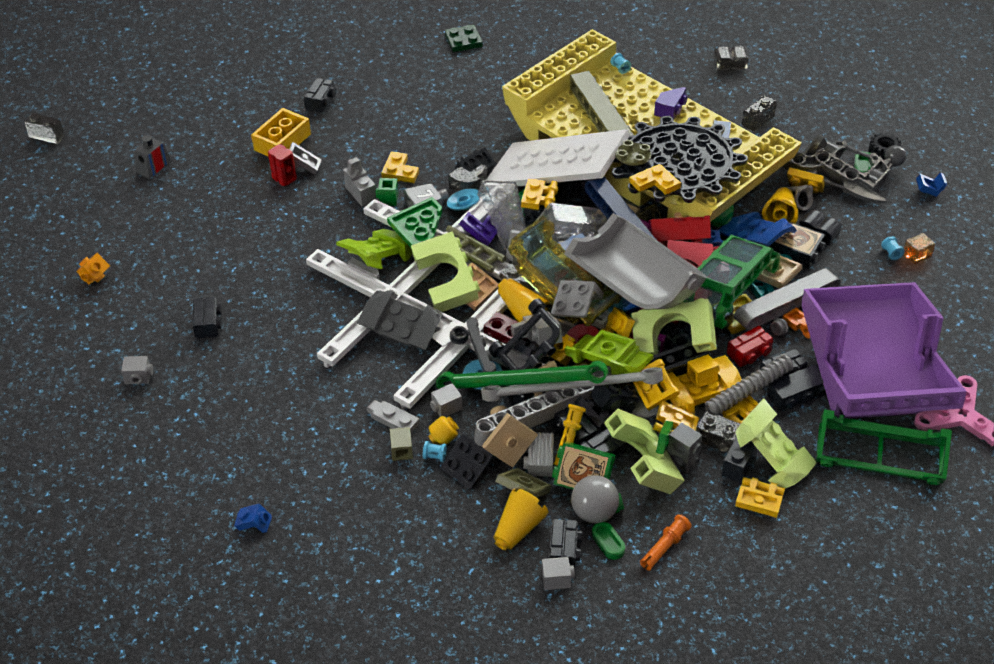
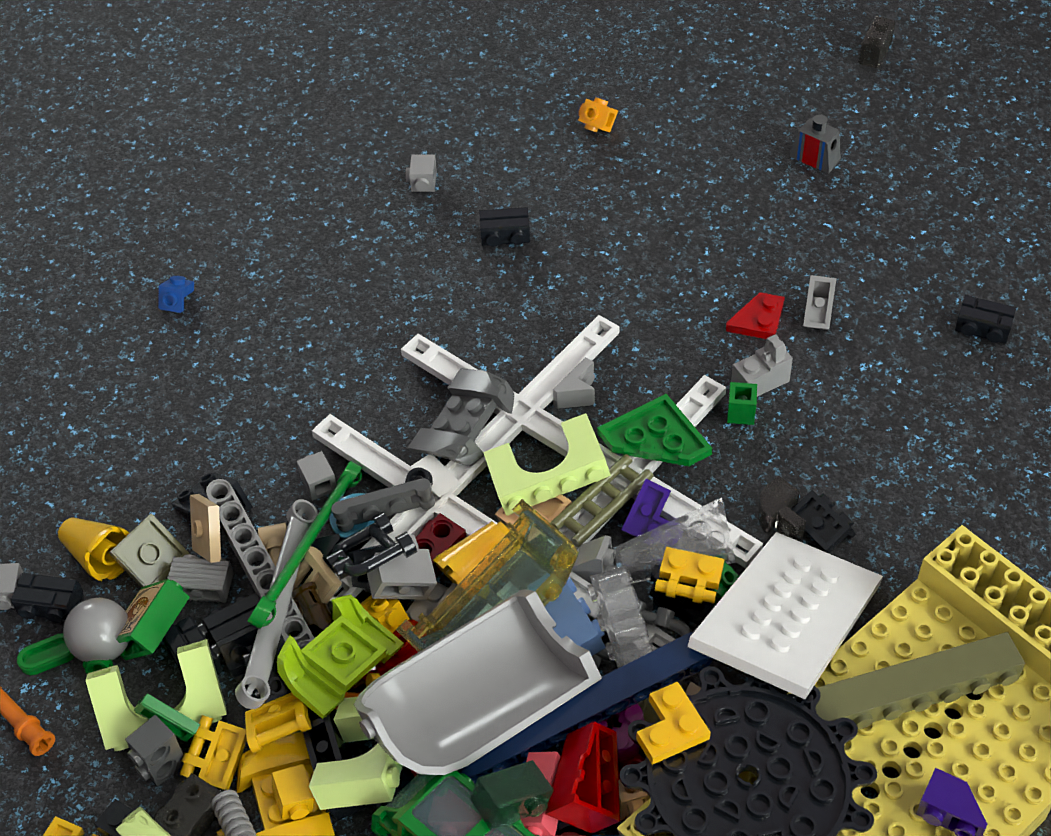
camera: 95 degrees right, 5 degrees up
yellow brick [251,108,311,156] -> none
red brick [268,144,297,186] -> none
lime piece [336,229,412,269] -> none
light grey hinge [366,400,420,433] -> none
yellow plate [381,152,419,183] -> none
brick [390,427,413,461] -> none
torso [404,184,449,210] -> none
medium azure bush [422,441,447,462] -> none
yellow head [428,416,459,445] -> none
medium azure dish [447,189,481,210] -> none
light grey bracket [551,280,604,318] -> none
yellow pin [553,404,586,466] -> none
olive dish [615,140,651,165] -> none
none -> clear green brick [470,760,554,830]
none -> red wing [726,292,785,339]

